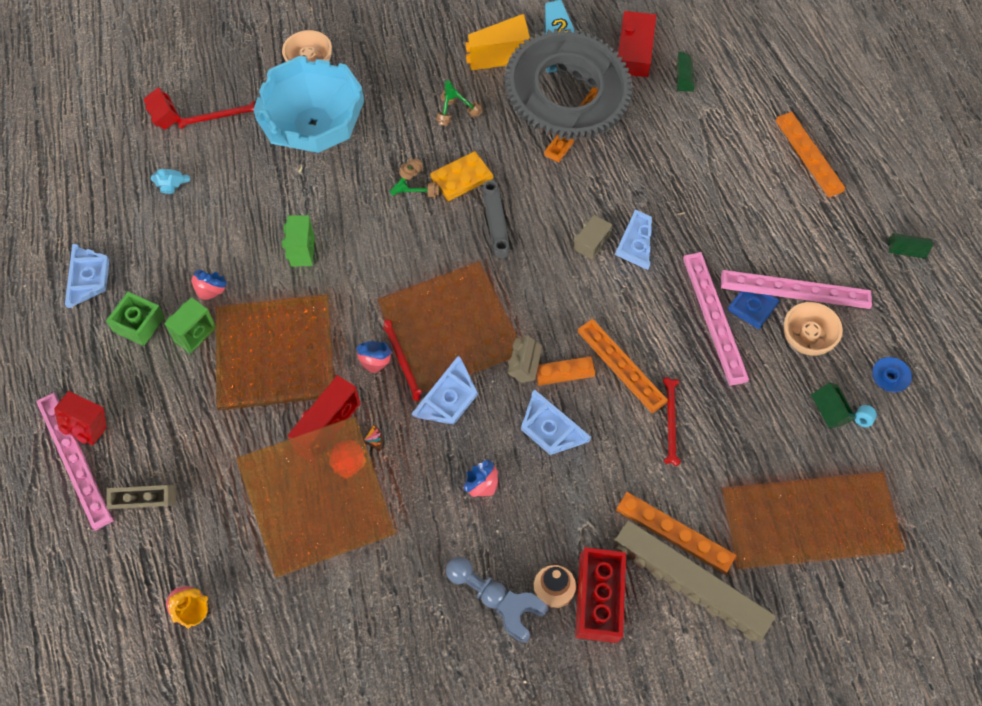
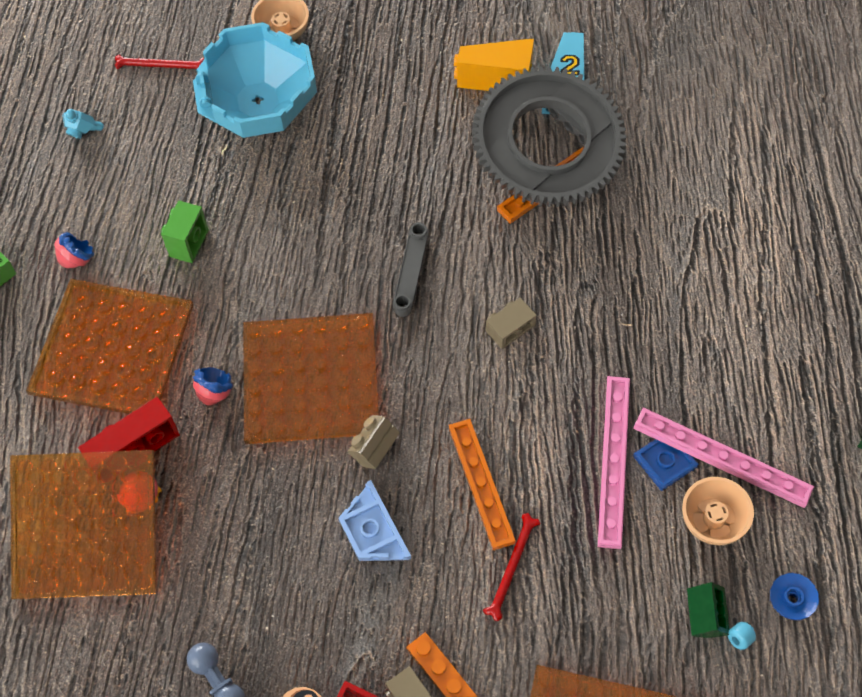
camera: 20 degrees right, 0 degrees up
red brick [143,87,180,130] -> none
bright green brick [164,297,216,354] -> none
tile [363,424,383,452] -> none
red piece [382,319,422,401] -> none
medium nougat plant [389,158,440,199] -> none
light blue wing [411,356,478,425] -> none
light orange plate [430,151,493,201] -> none
plant [435,80,483,126] -> none
hair [464,459,498,497] -> none
orange plate [536,356,595,386] -> none
light blue wing [615,209,652,270] -> none
red brick [618,11,657,77] -> none
dark green brick [676,52,694,92] -> none
orange plate [776,112,845,198] -> none

